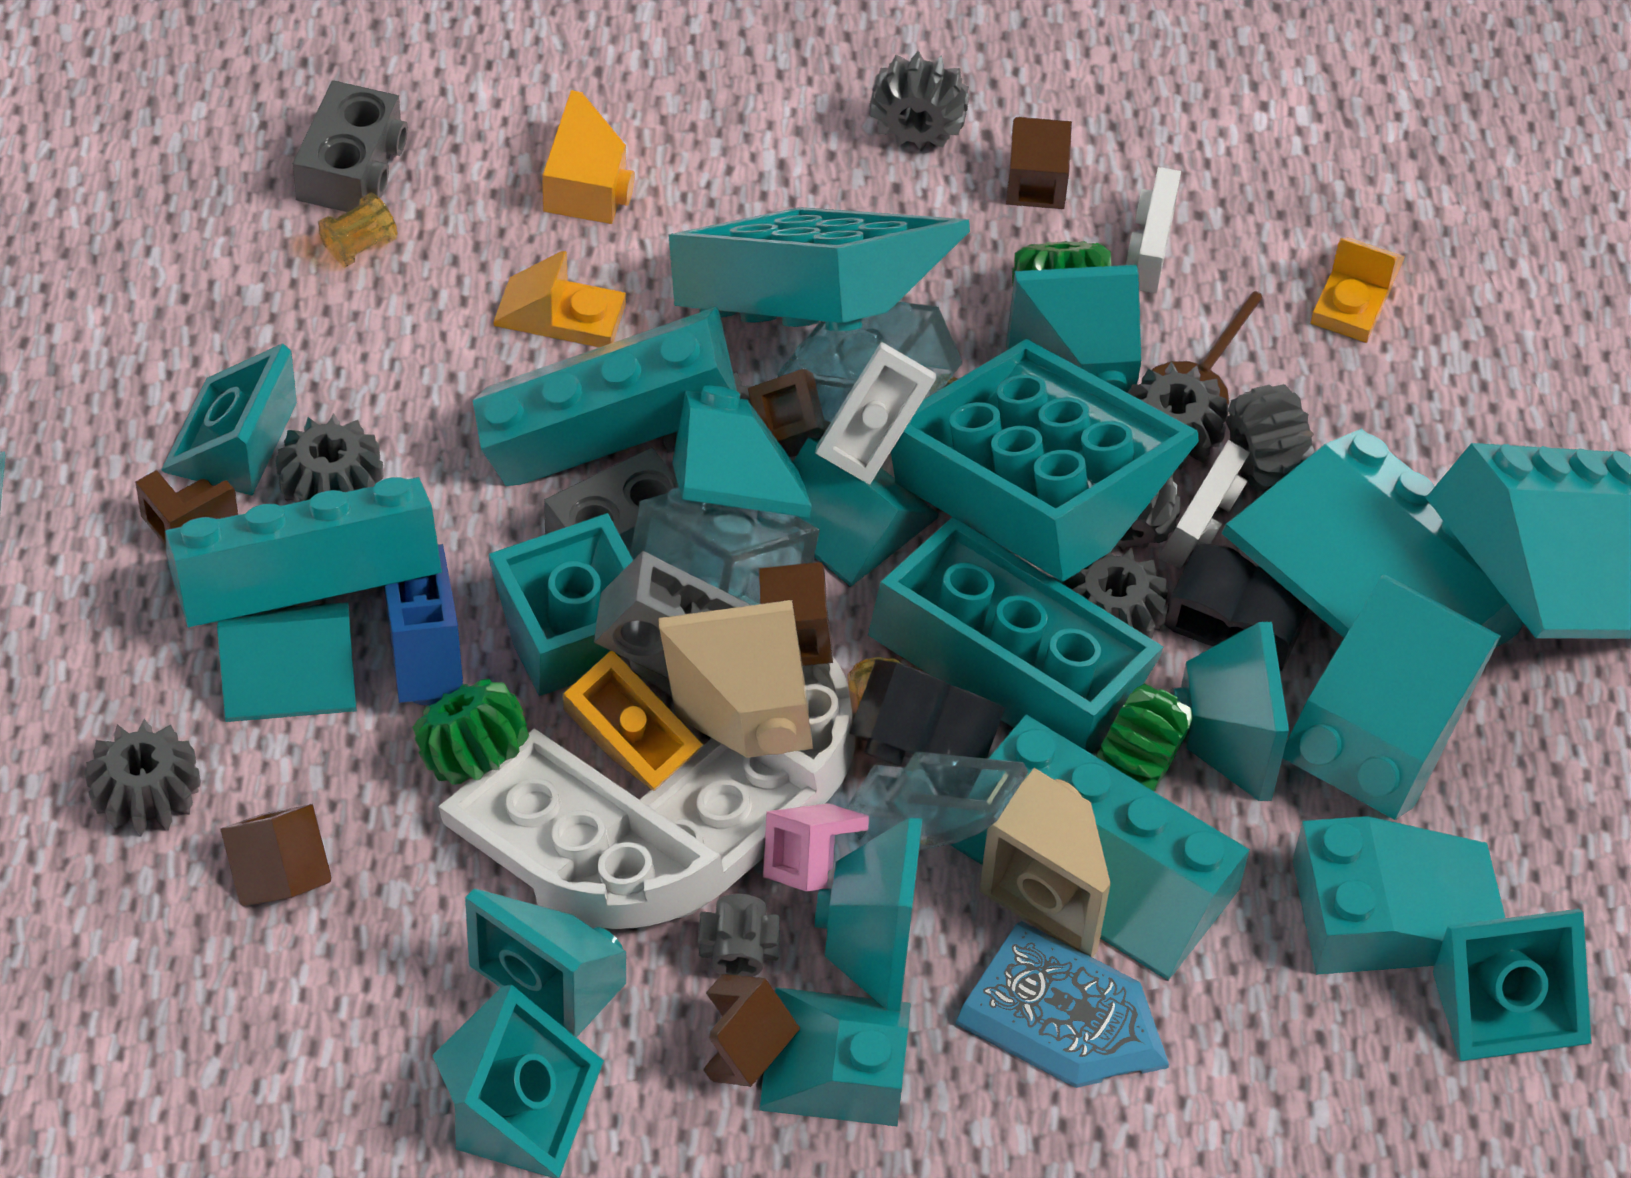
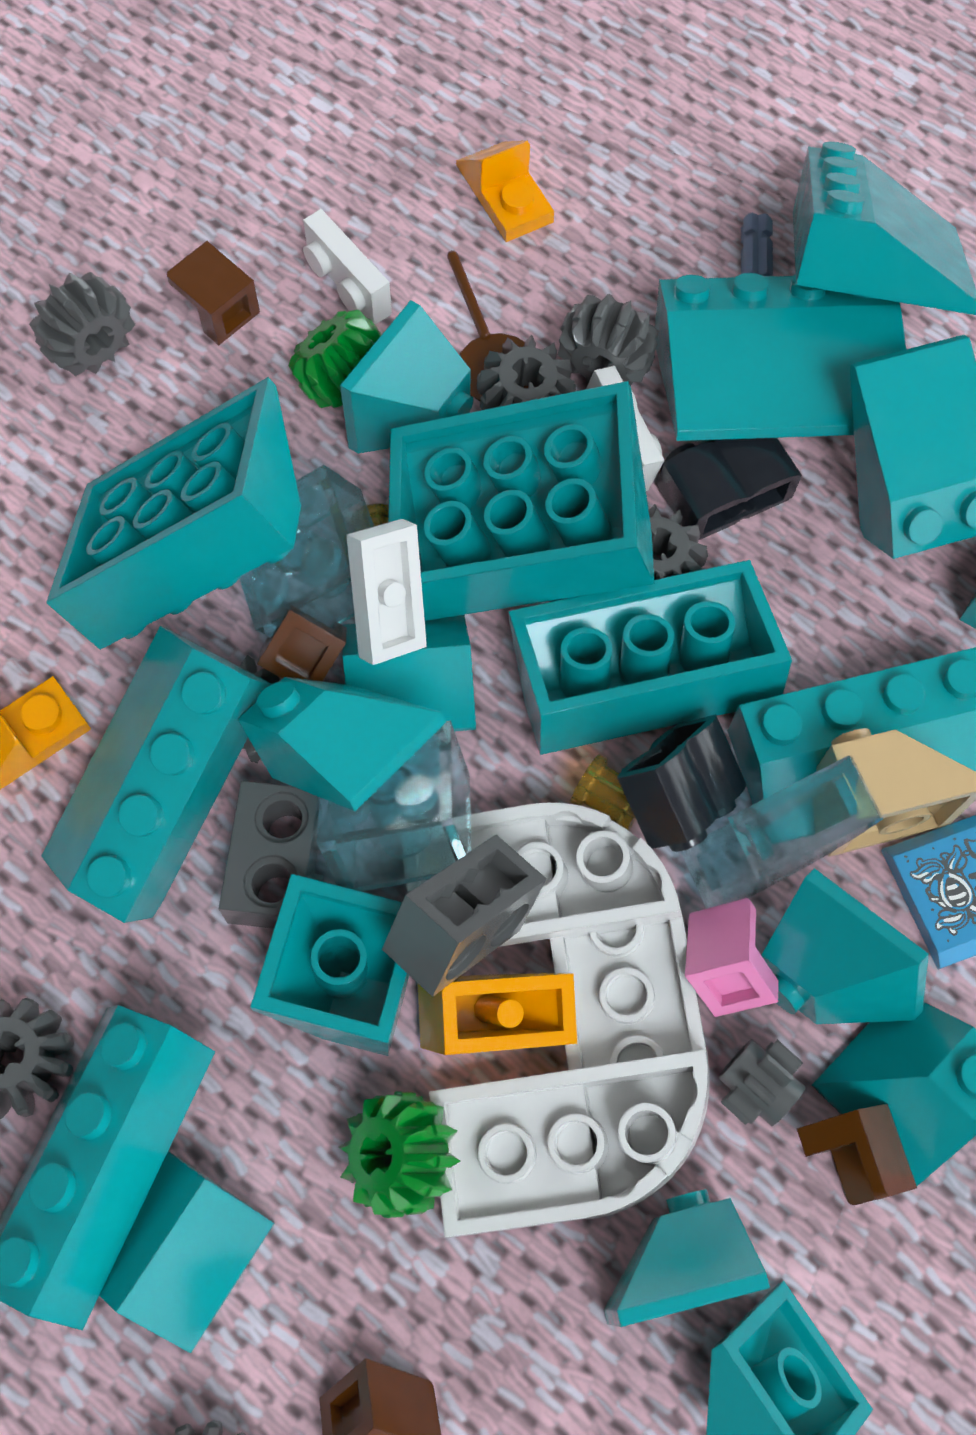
camera: 50 degrees left, 15 degrees up
blue slope [384,544,463,705] -> none
tan slope [659,600,813,758] -> none
reddish brown panel [759,562,833,666] -> none
green gear [1096,683,1192,791] -> none
teal slope [1171,622,1289,801] -> none

